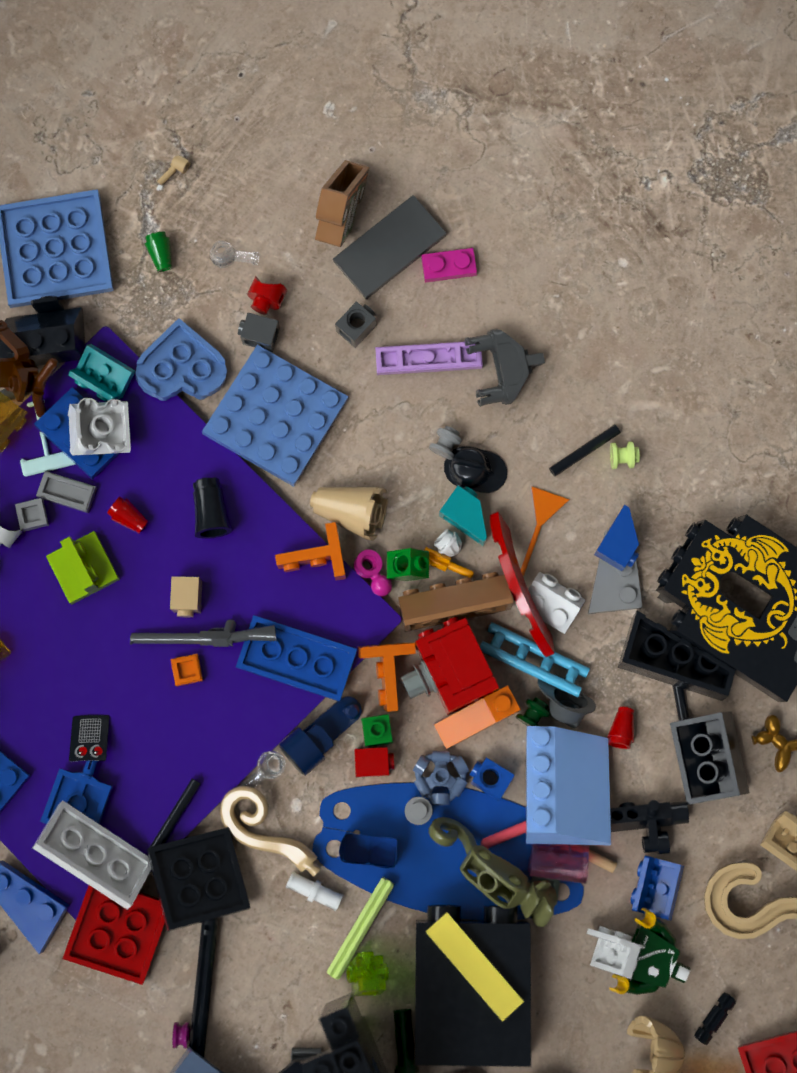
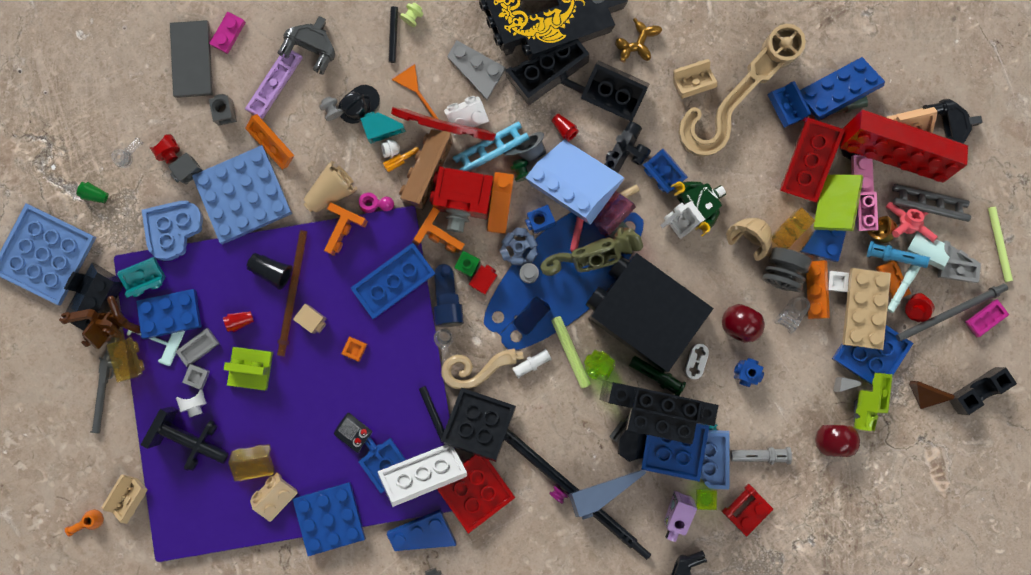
camera: 60 degrees left, 5 degrees up
white slope [68,398,131,456] -> none
dark grey piece [130,620,277,647] -> none
tan hand [157,155,191,186] -> none
medium nougat brick [315,160,370,247] -> none
green brick [387,548,429,581] -> none
light yellow tile [425,912,524,1021] -> none
blue slope [594,505,639,571] -> none
black axle [694,992,736,1045] -> none
none -> orange plate [245,114,295,170]
none -> clear orange bar [277,230,307,356]

